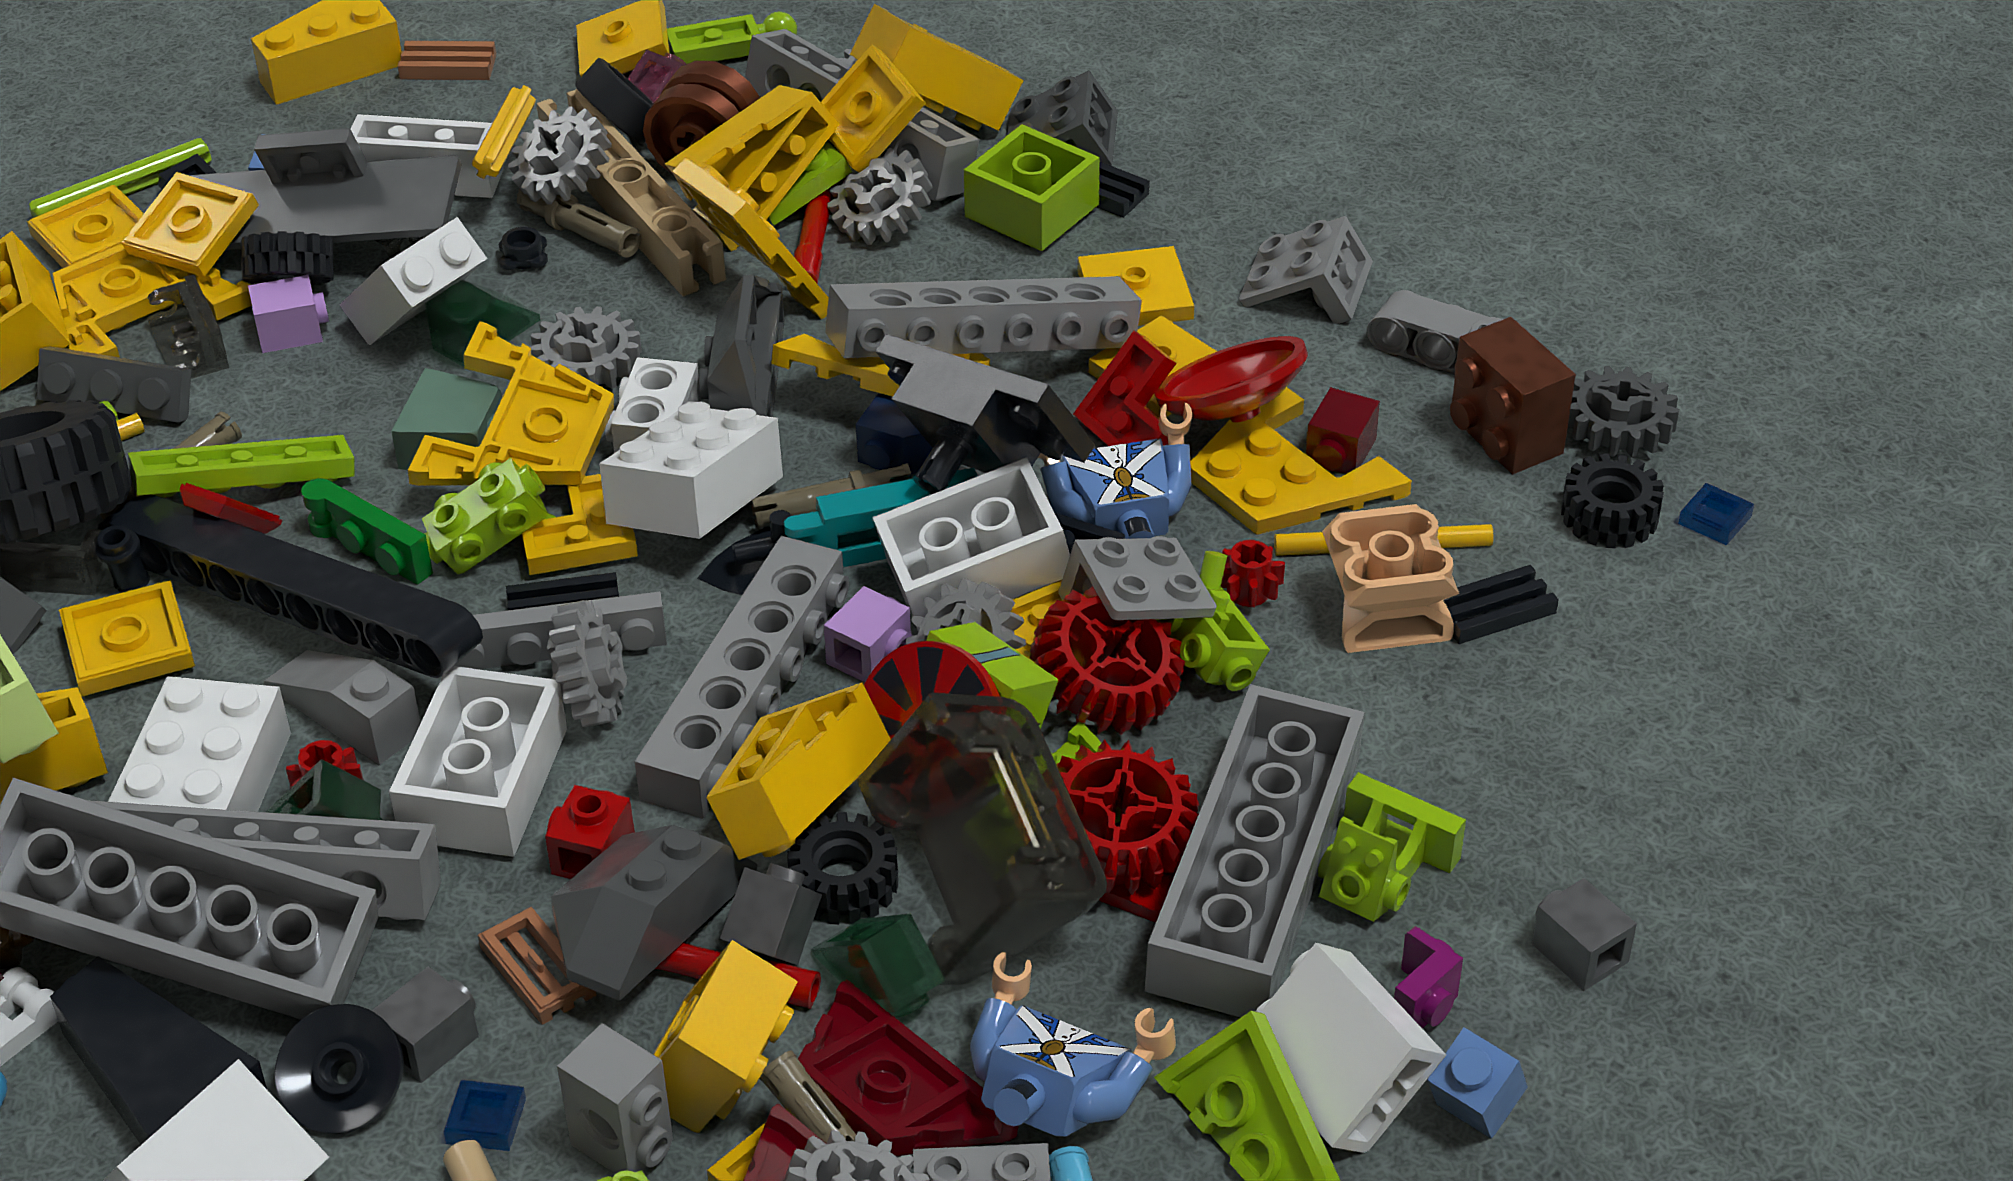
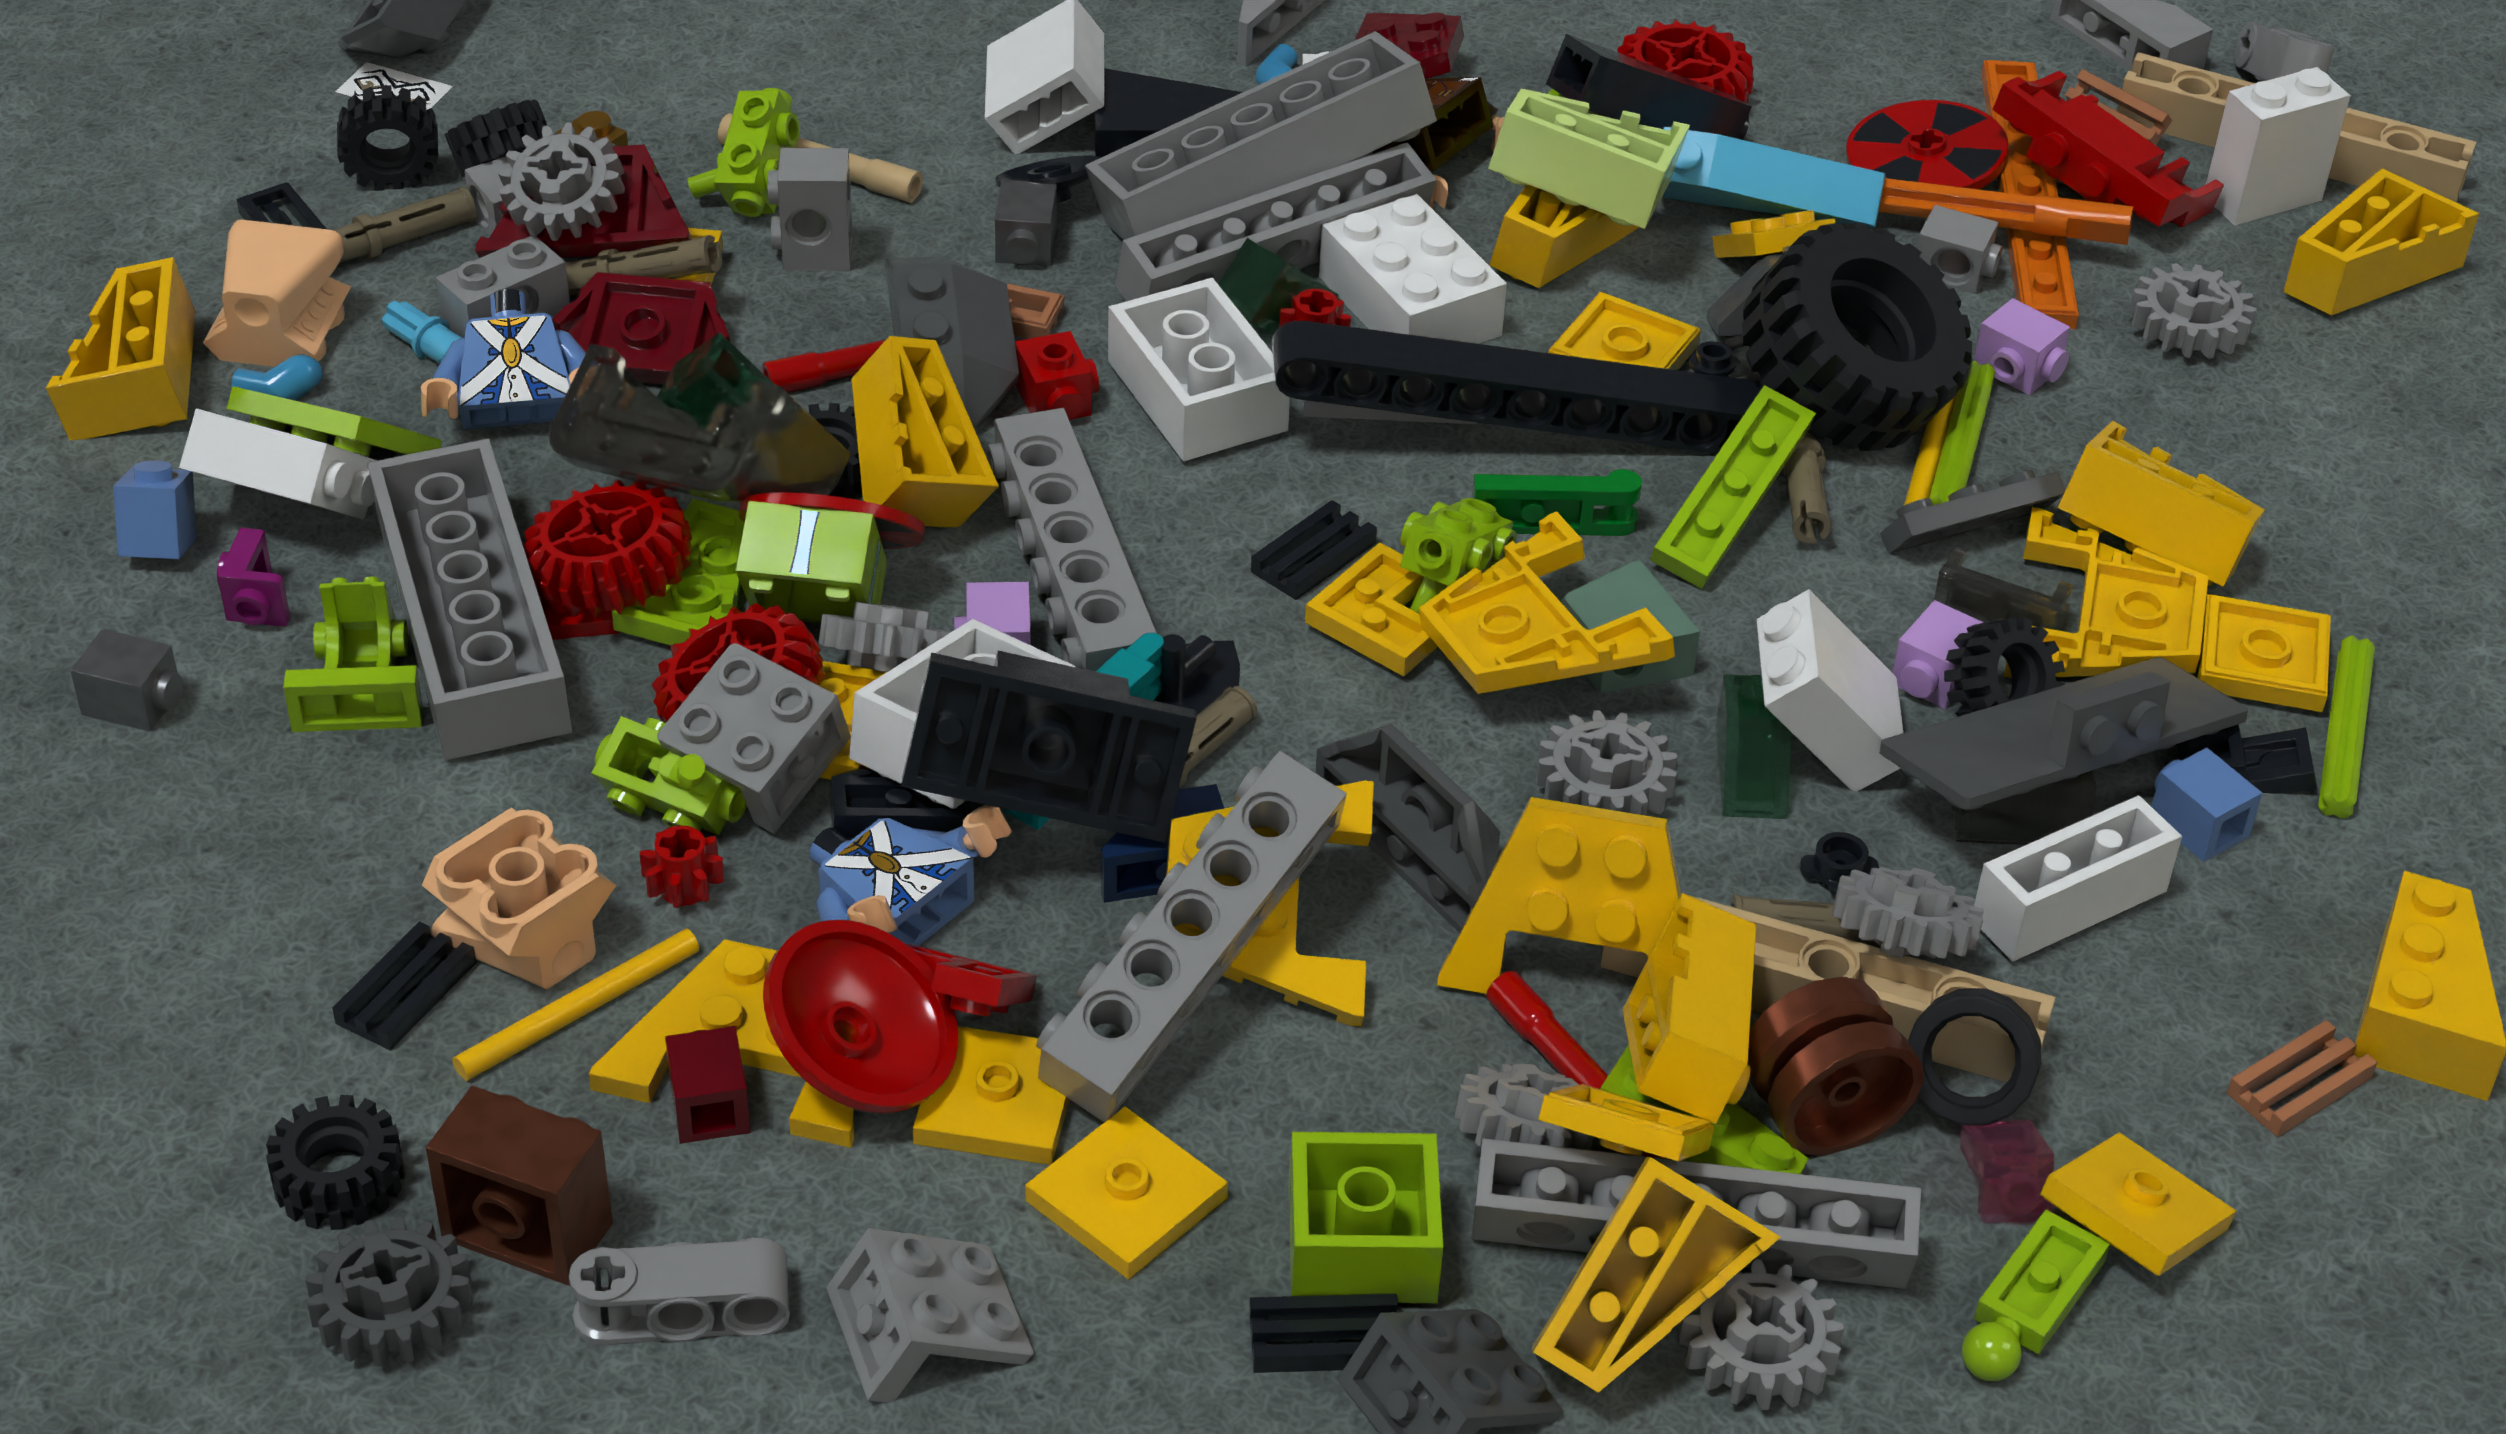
camera: 140 degrees right, 0 degrees up
yellow plate [121,172,259,277] -> none
red tile [180,483,282,534] -> none
clear blue tile [443,1080,526,1151] -> none
light grey plate [454,591,667,669] -> none
yellow axle [472,85,536,179] -> none
light grey gear [547,600,627,727] -> none
white brick [599,402,783,539] -> none
white brick [605,357,701,453] -> none
yellow brick [653,940,798,1133] -> none
flat silver brick [720,863,822,965] -> none
clear blue tile [1678,483,1754,545] -> none

